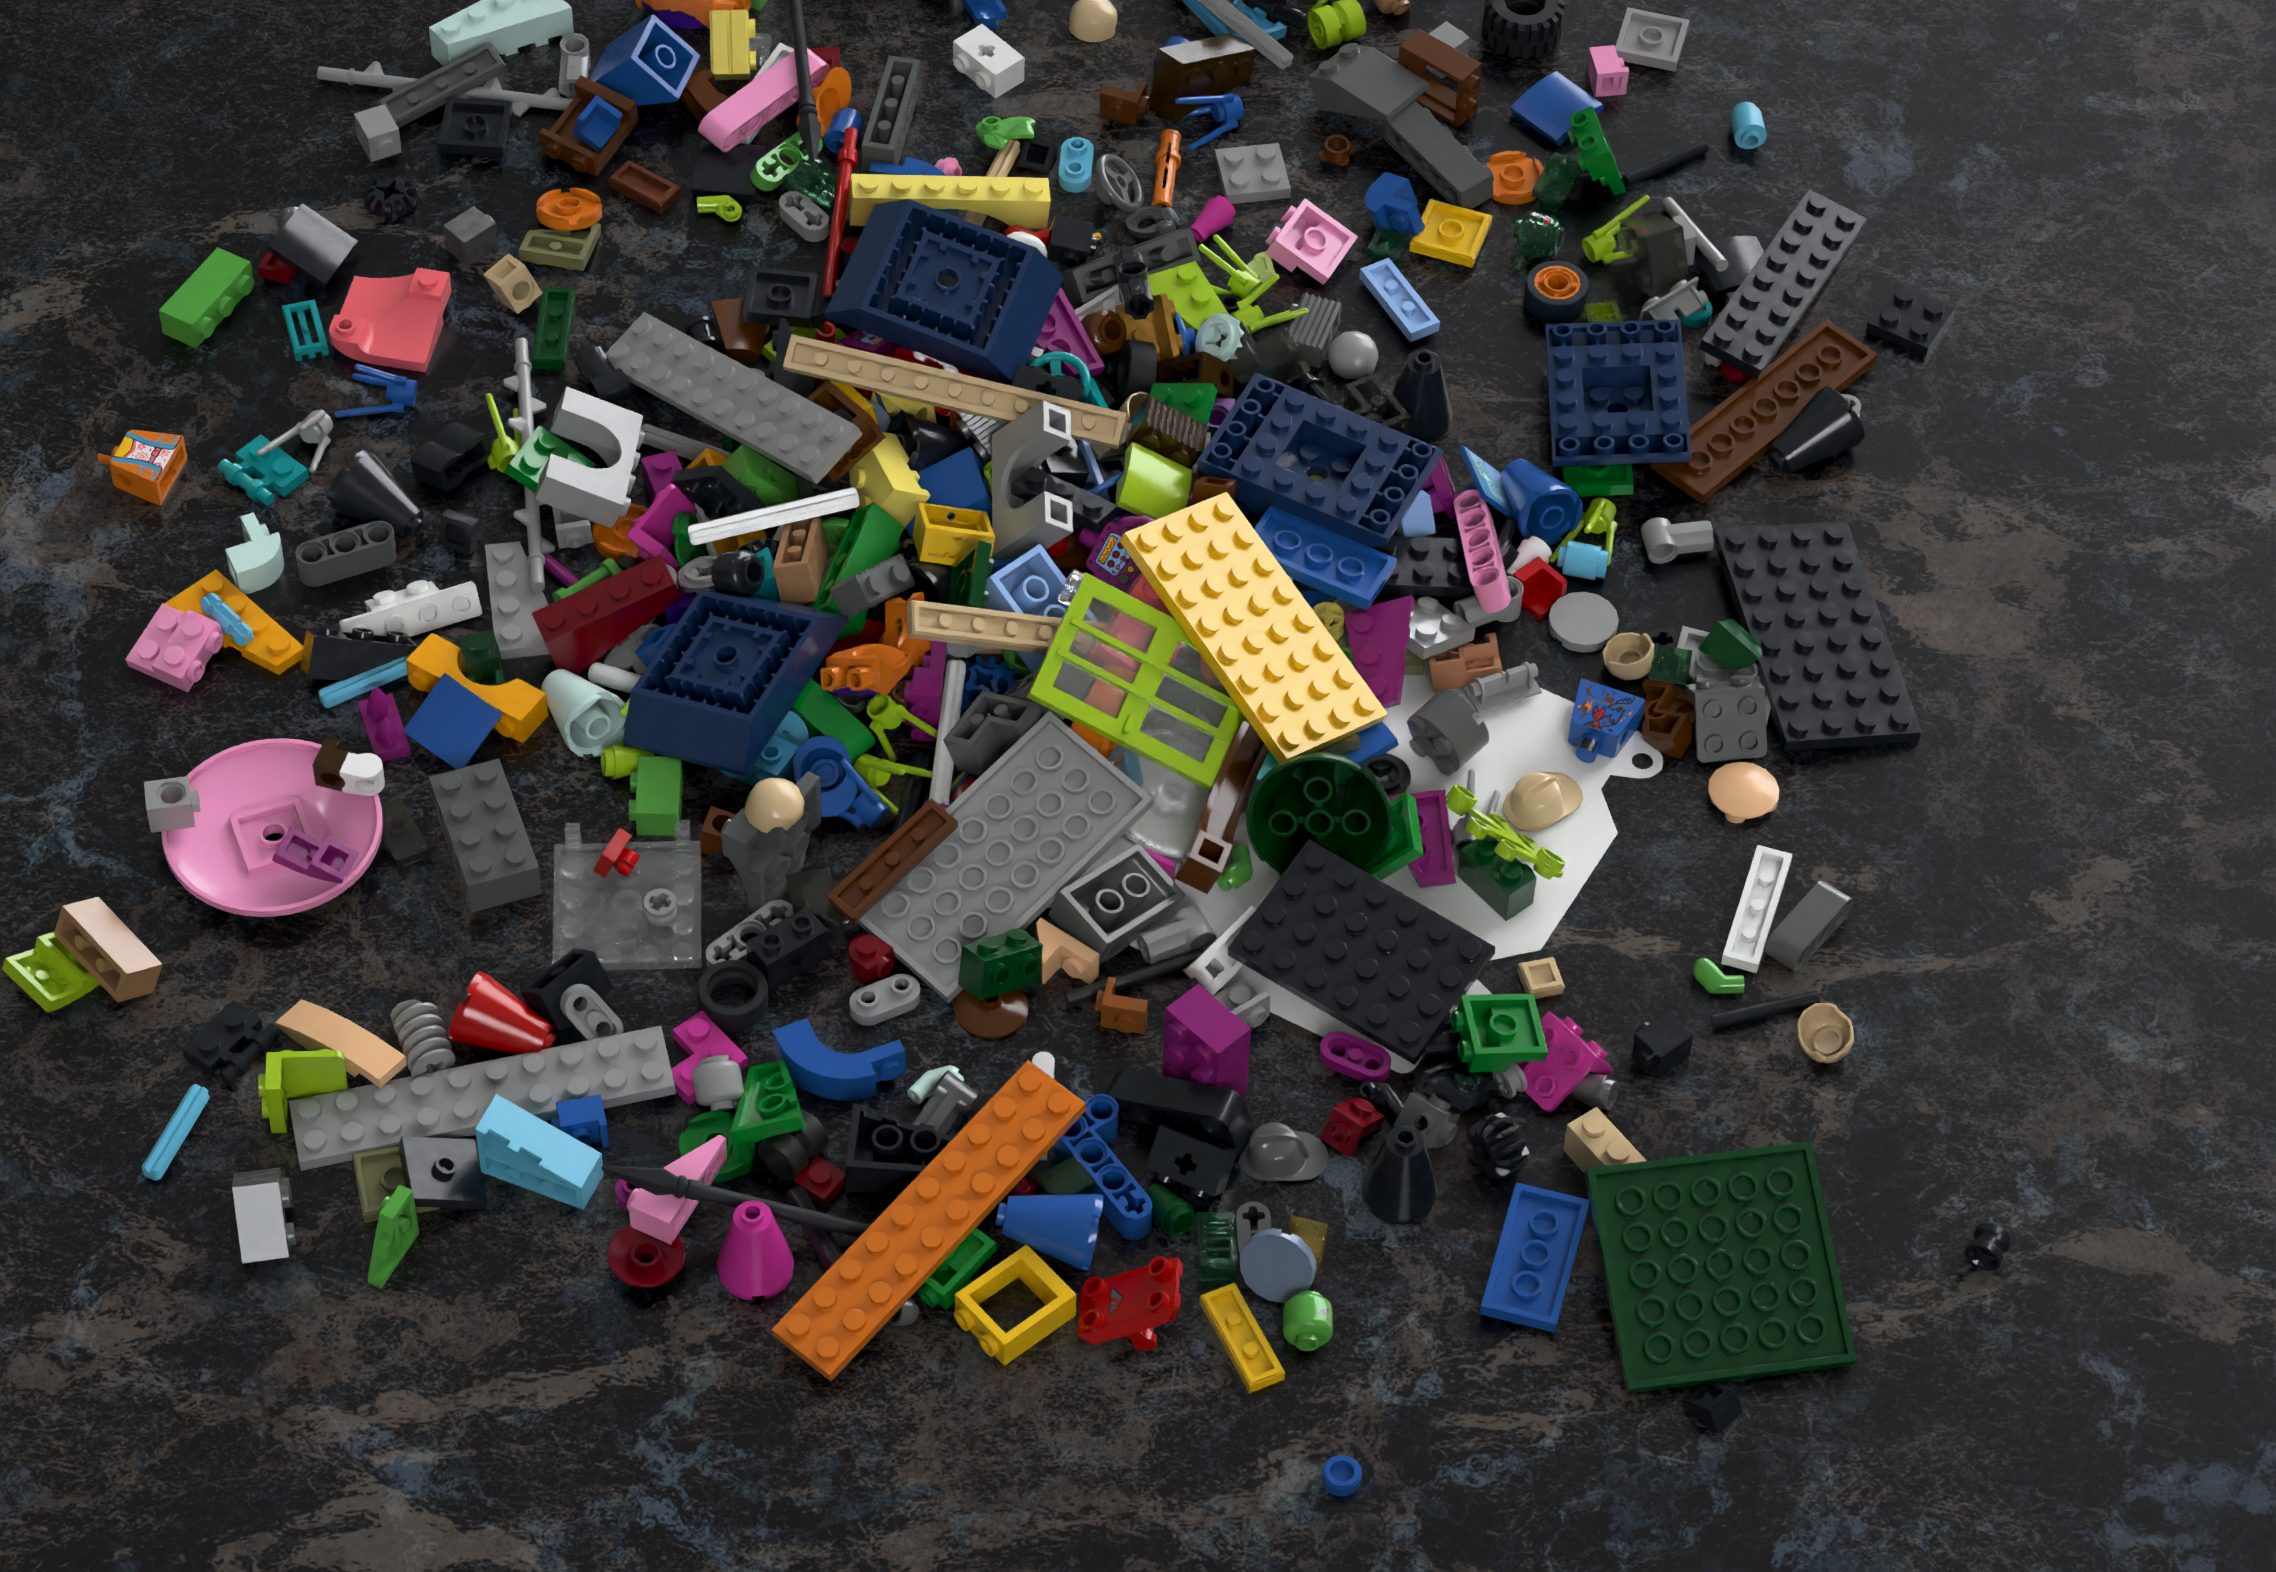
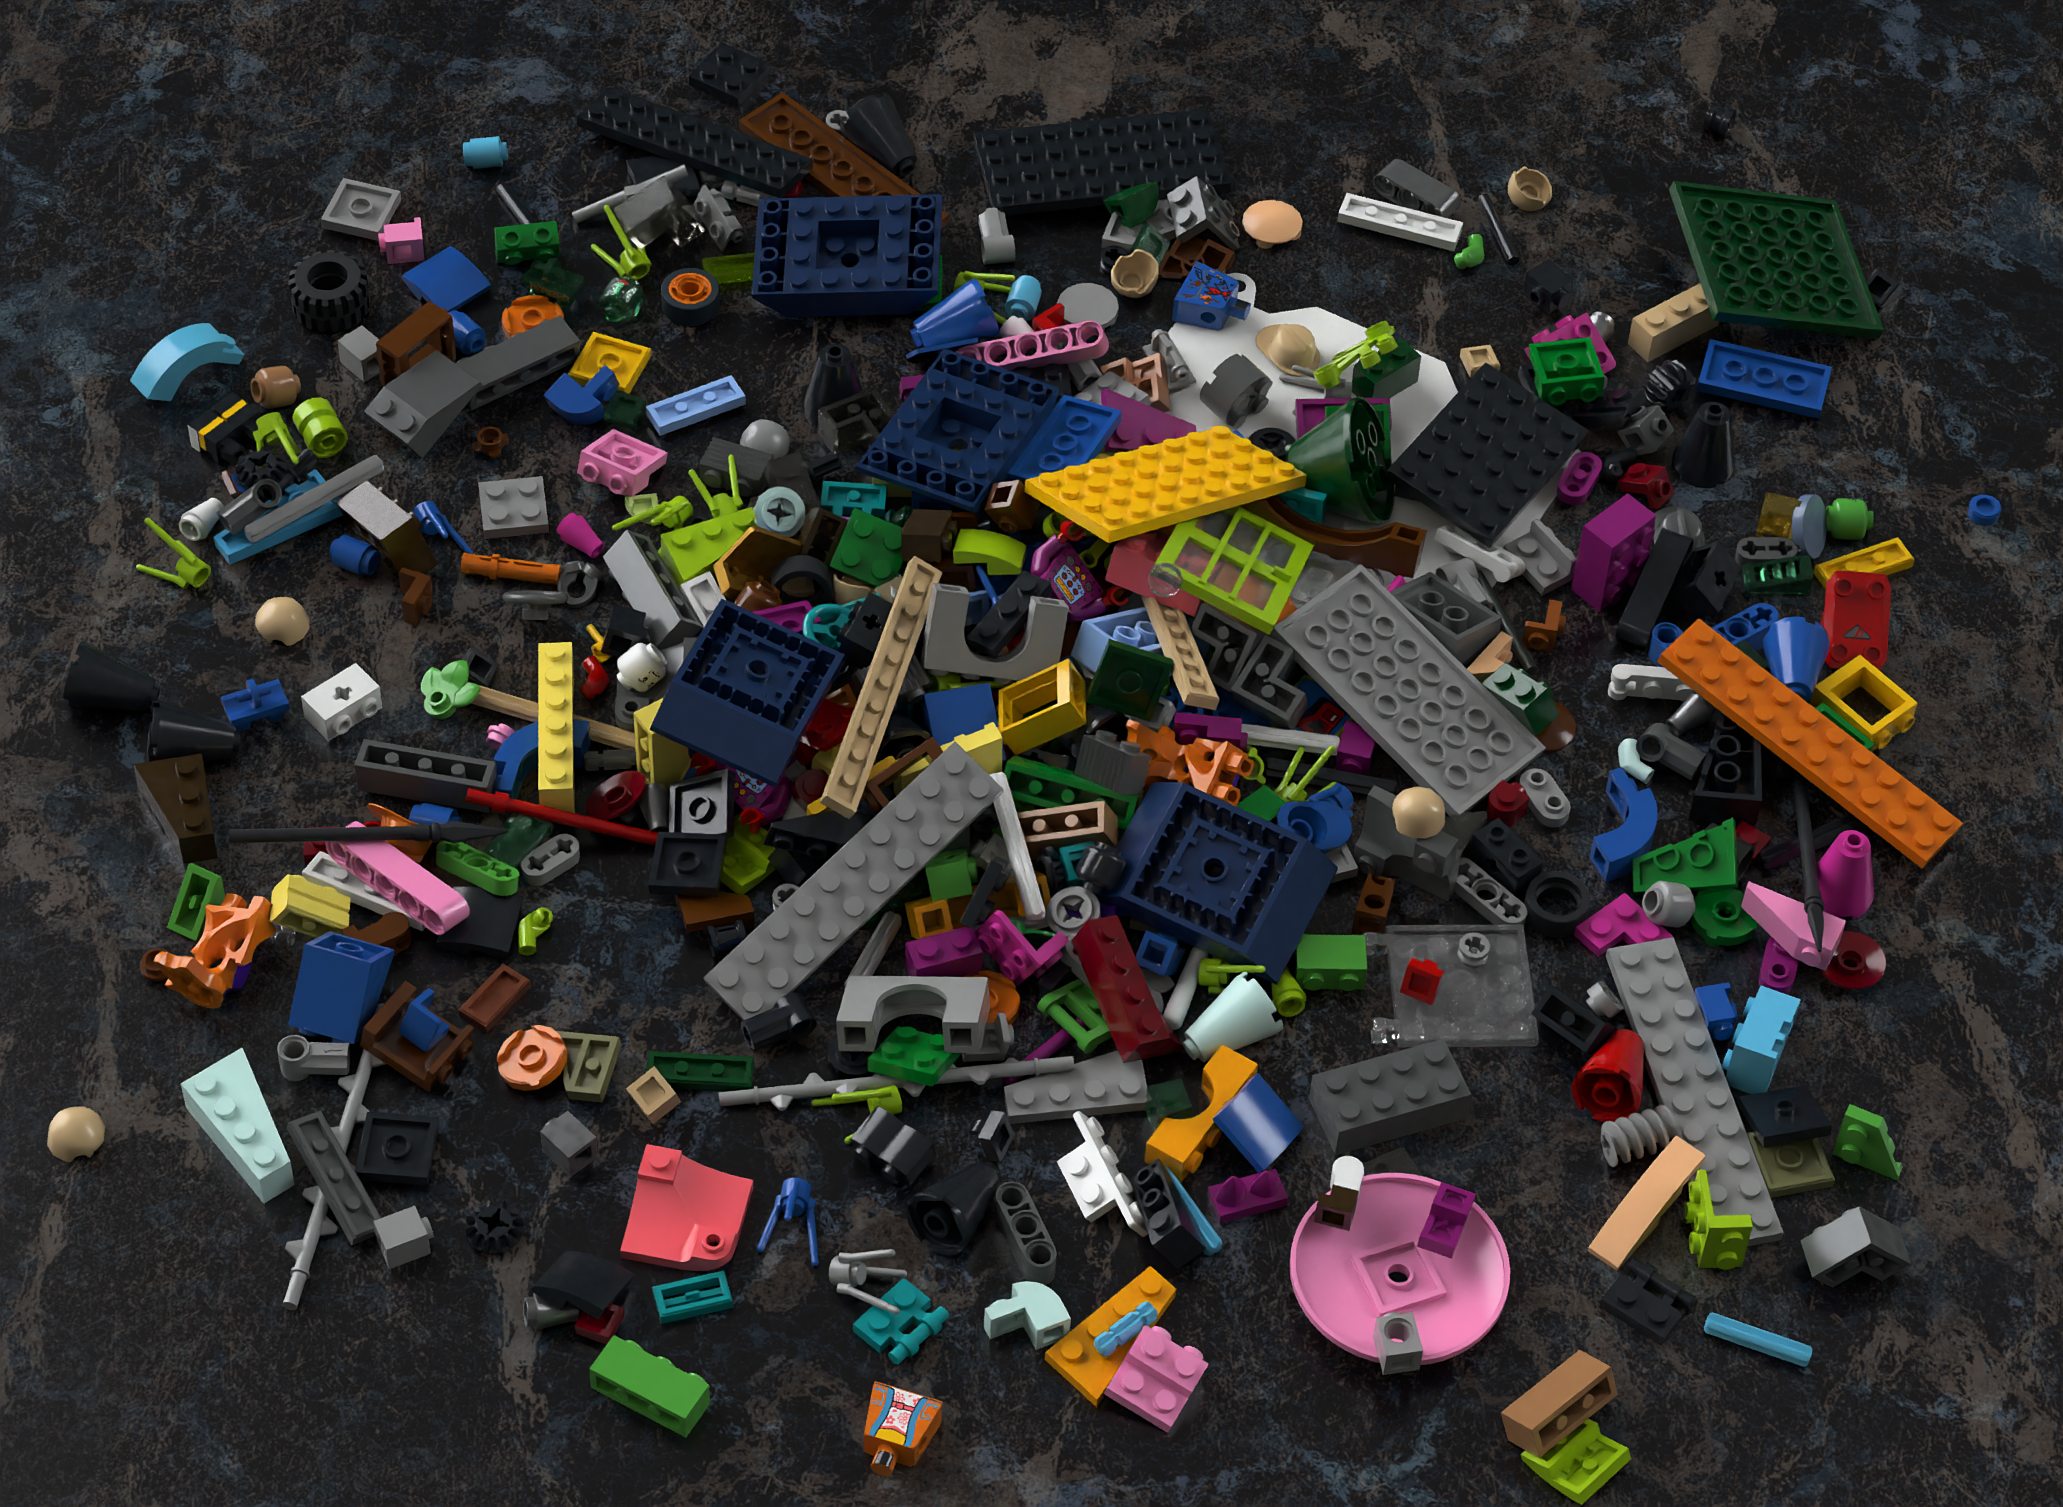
camera: 90 degrees left, 0 degrees up
reddish brown plate [827,798,958,925] -> none
medium azure plate [1058,137,1094,193] -> none
black piece [1113,246,1154,320] -> none
dark green cone [1145,1183,1196,1237] -> none
none -> blue brick [449,310,486,355]

